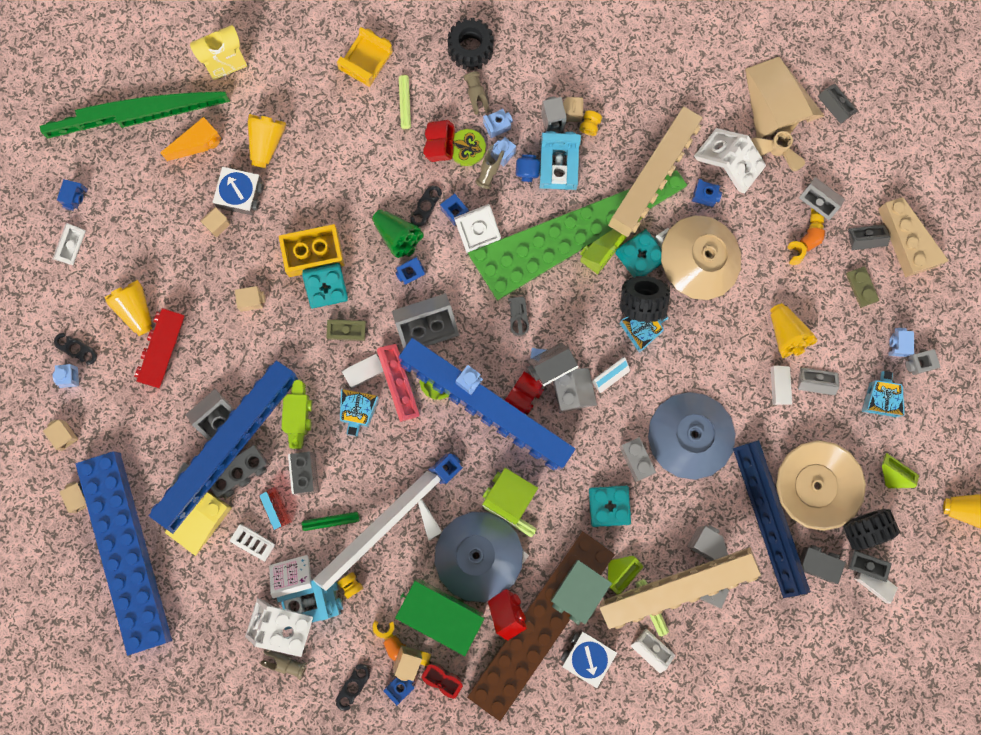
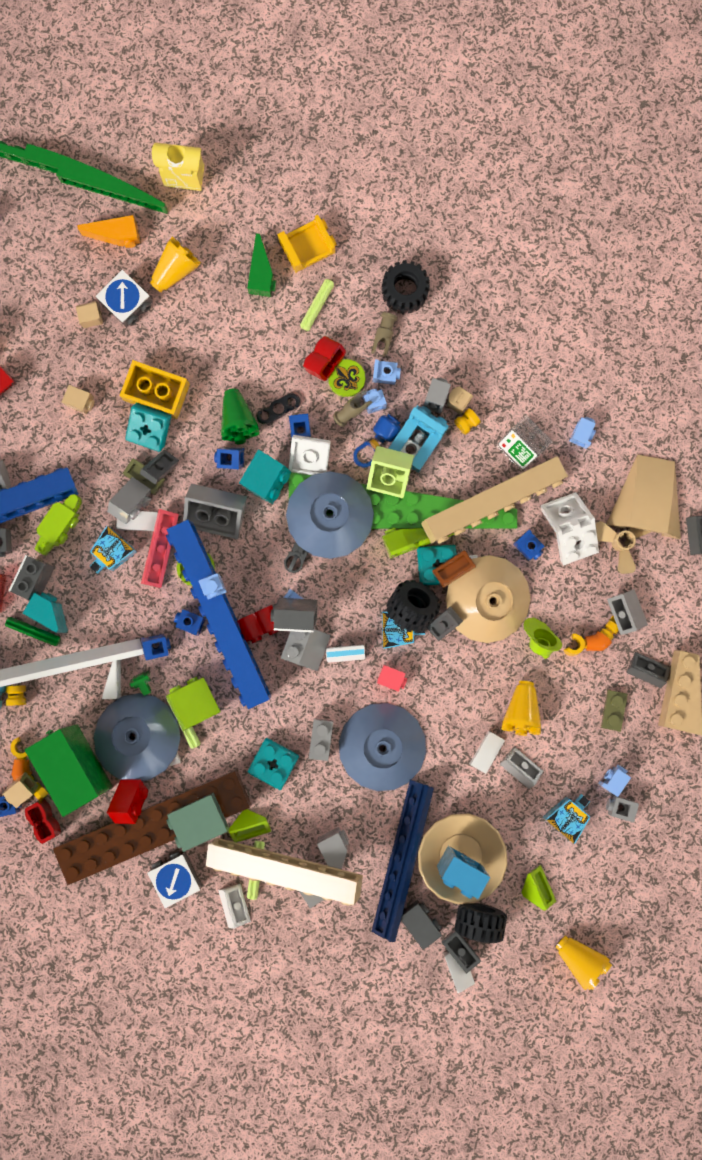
camera: 35 degrees right, 5 degrees up
none -> teal slope [23,592,68,633]
none -> light grey brick [107,477,151,524]
none -> green brick [130,671,151,696]
none -> dark grey plate [140,450,179,485]
none -> blue brick [174,609,206,636]
none -> teal slope [239,450,291,505]
none -> green slope [247,233,277,297]
none -> sand blue dish [286,471,374,559]
none -> blue piece [353,439,380,468]
none -> yellowish green brick [366,446,414,498]
none -> coral brick [377,665,408,692]
none -> dark grey plate [427,606,463,641]
none -> dark orange tile [432,550,476,588]
none -> dark azure brick [437,846,490,899]
none -> slope [496,415,553,472]
none -> lime piece [523,617,562,659]
none -> light blue brick [569,417,596,449]

